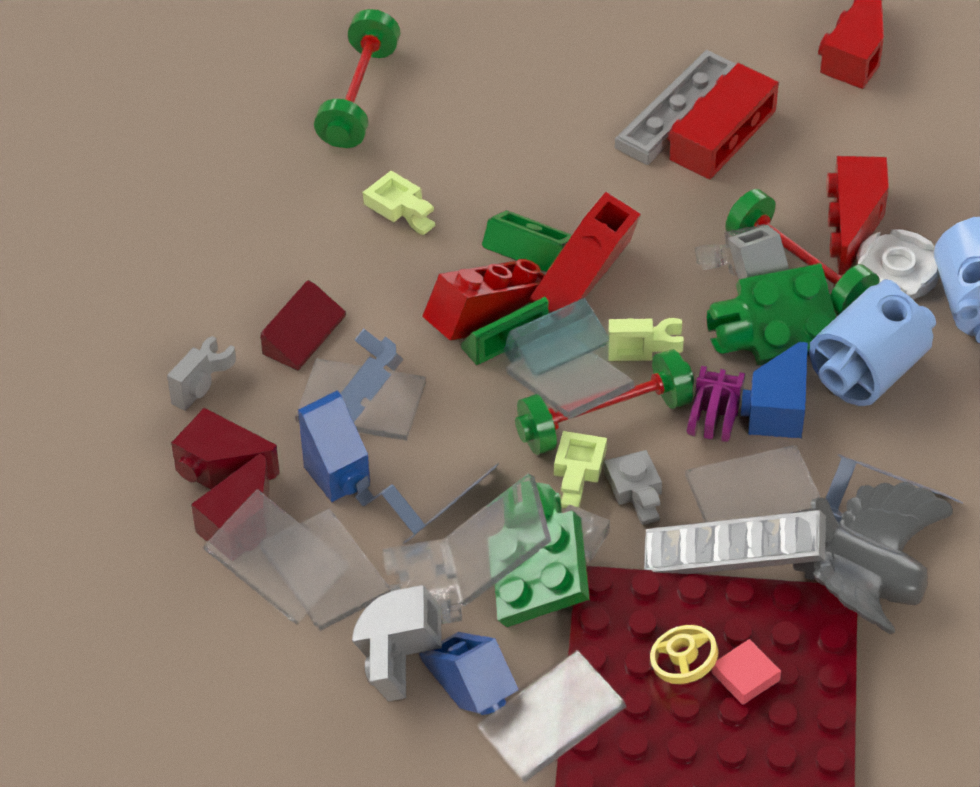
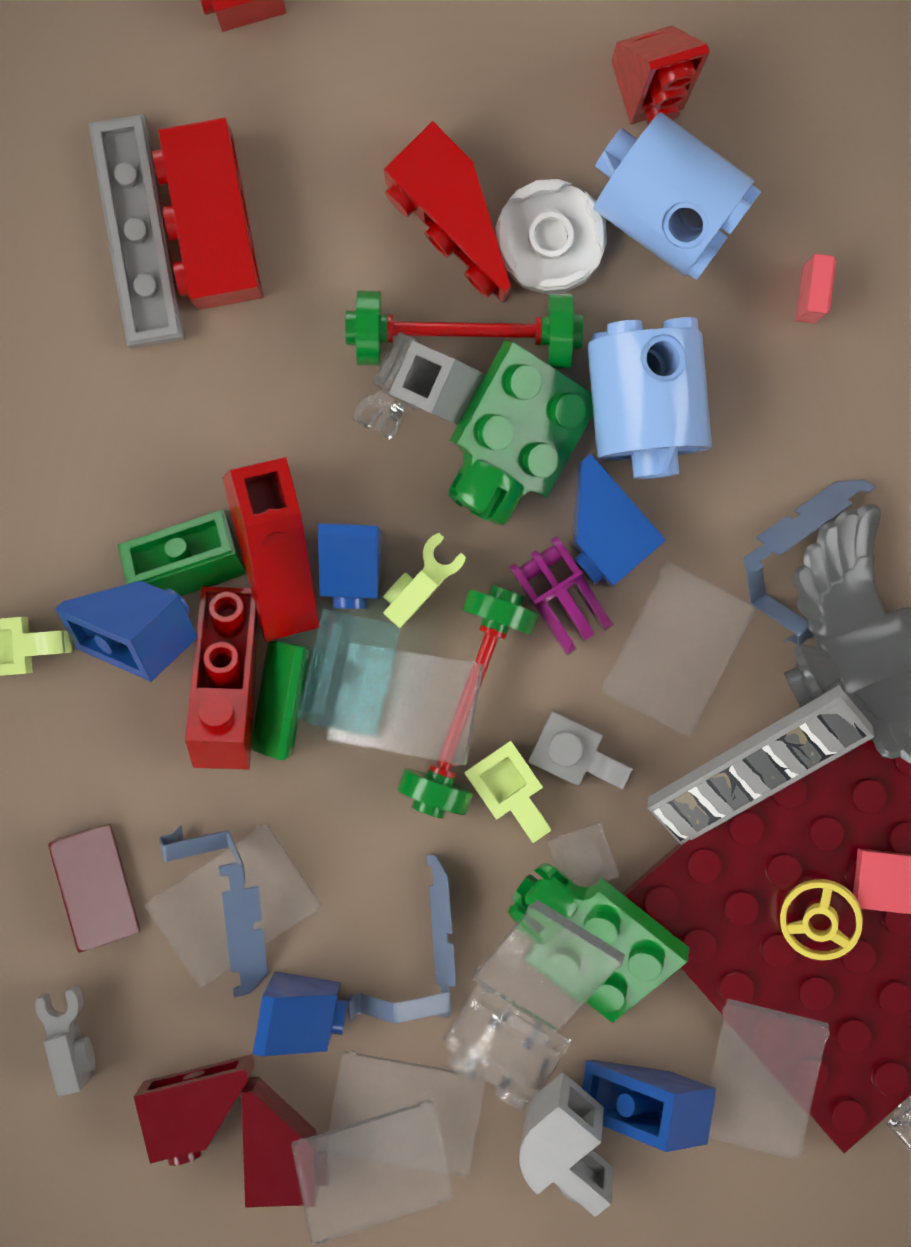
camera: 45 degrees left, 40 degrees up
none -> blue slope [55,581,198,682]
none -> blue slope [318,523,382,610]

